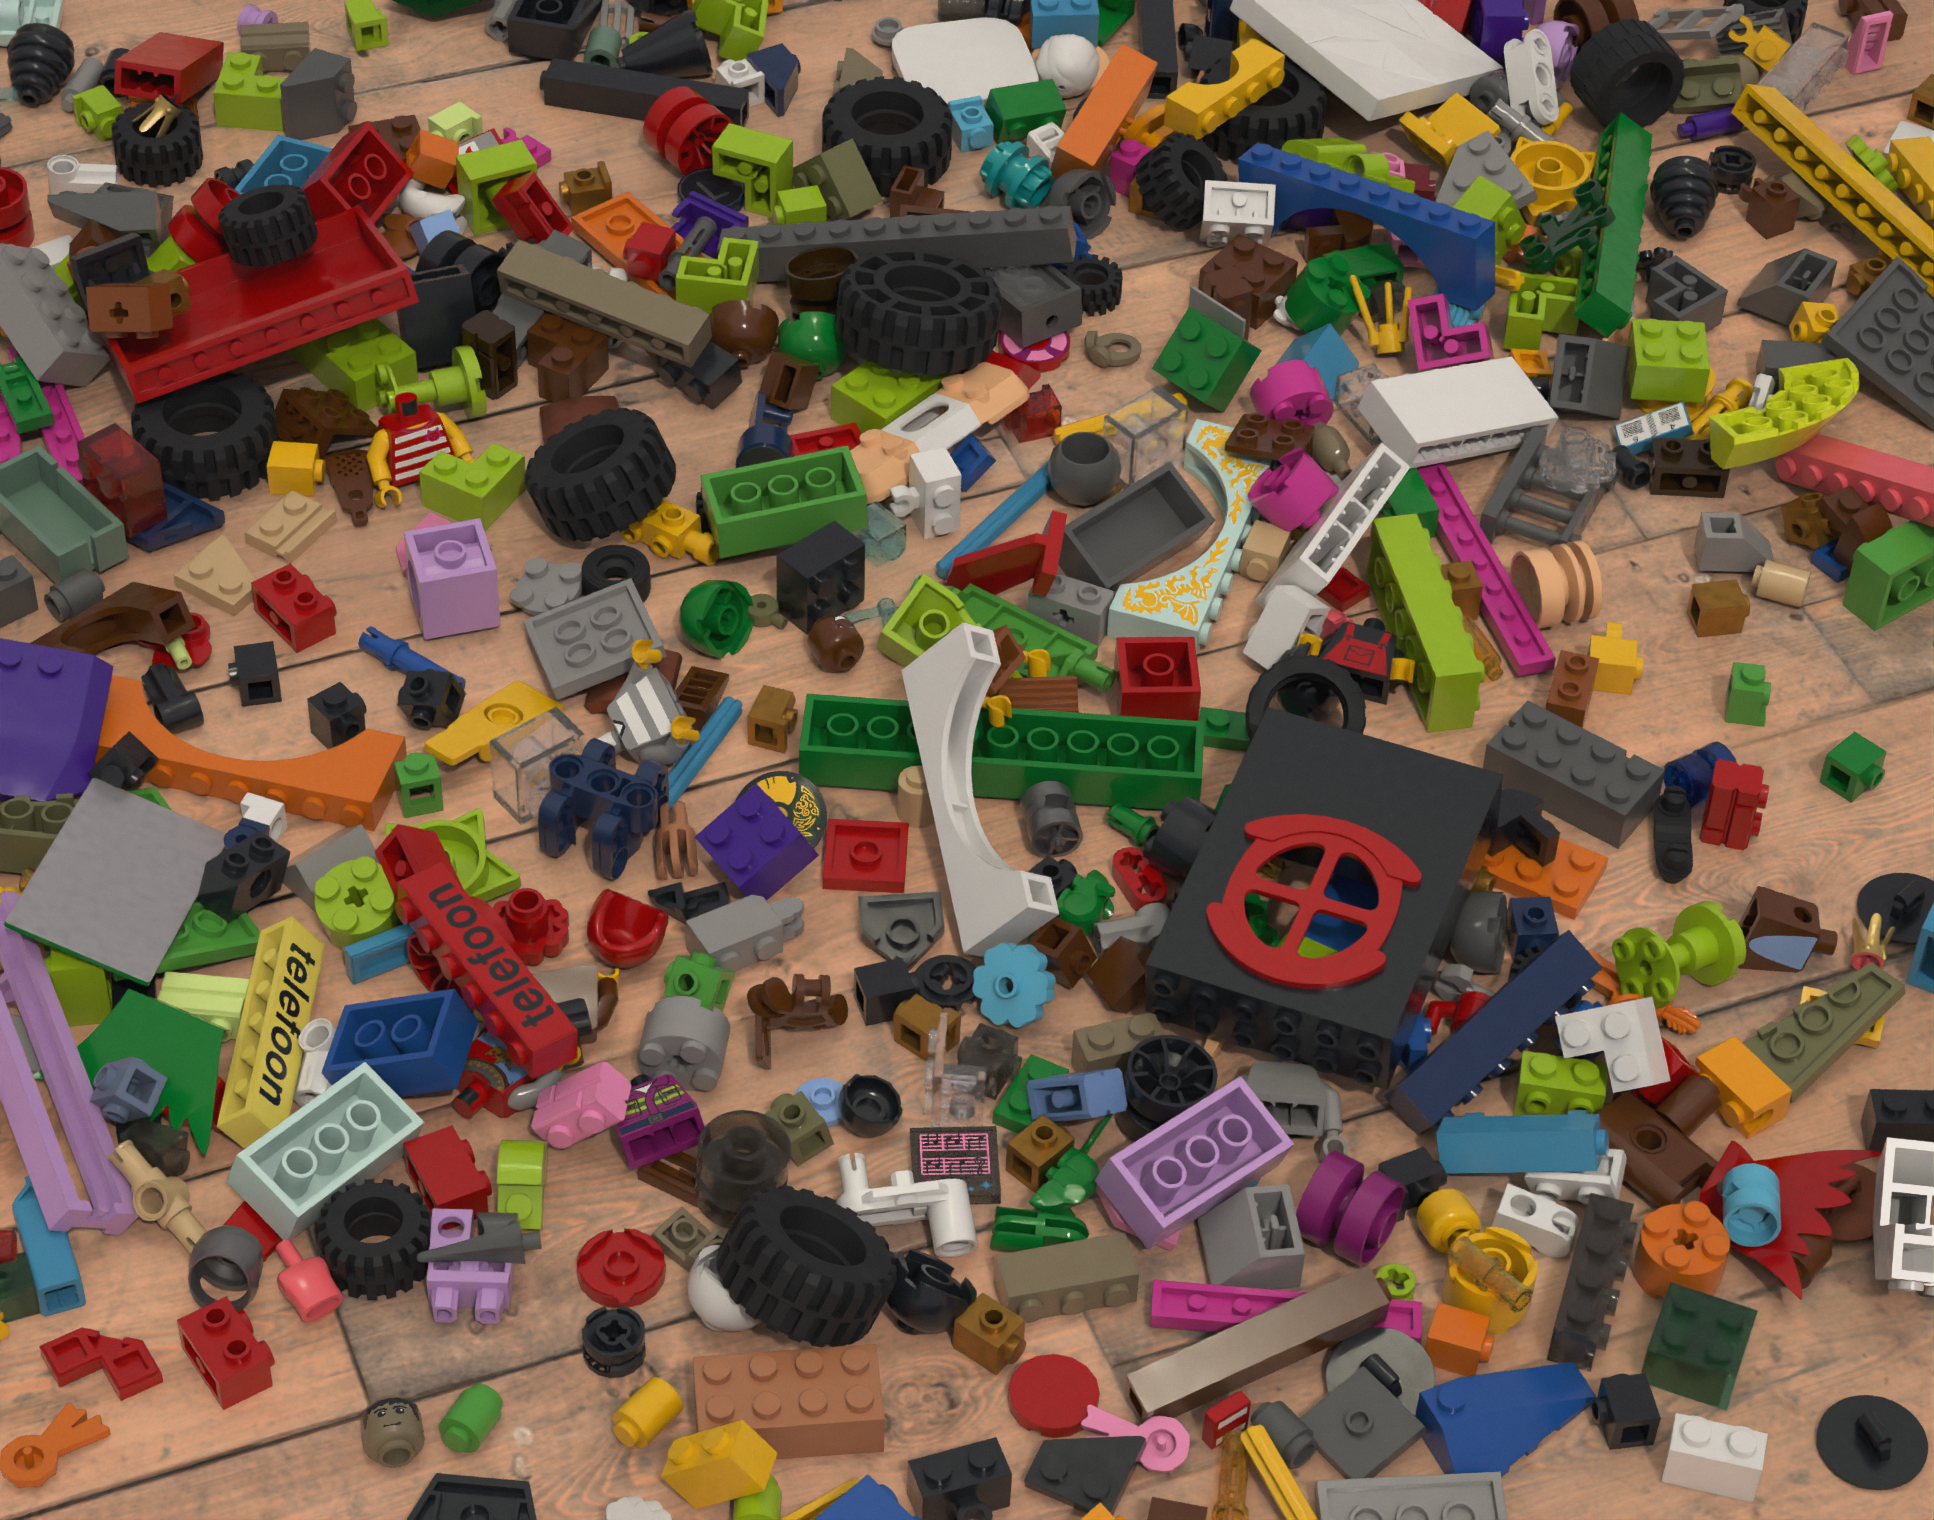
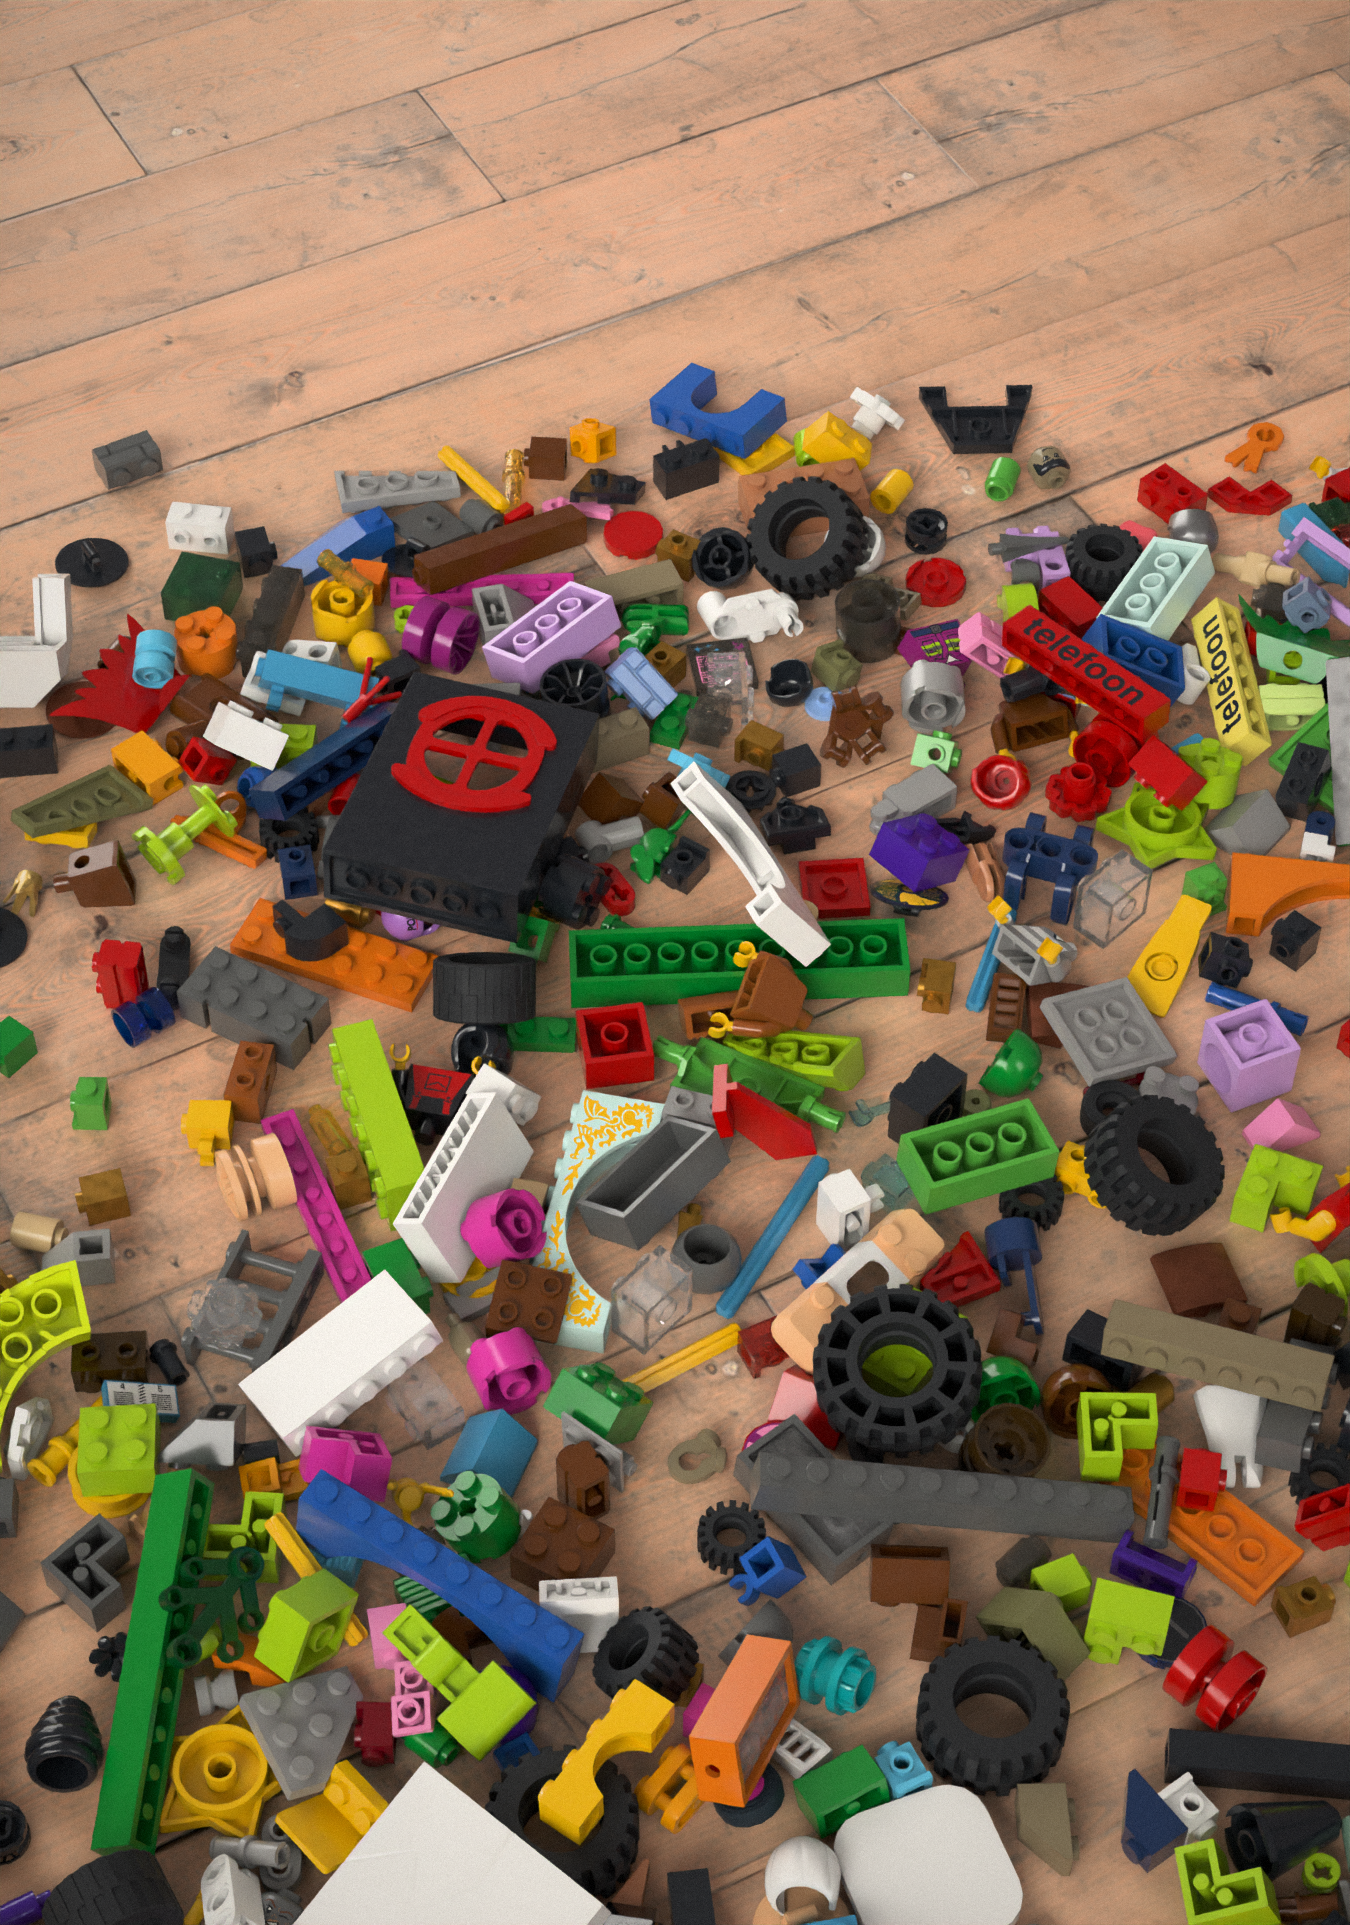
camera: 175 degrees right, 5 degrees up
reddish brown head [807,615,865,673] -> none
flat silver wheel [1020,781,1083,858] -> none
none -> red plant [341,657,402,723]

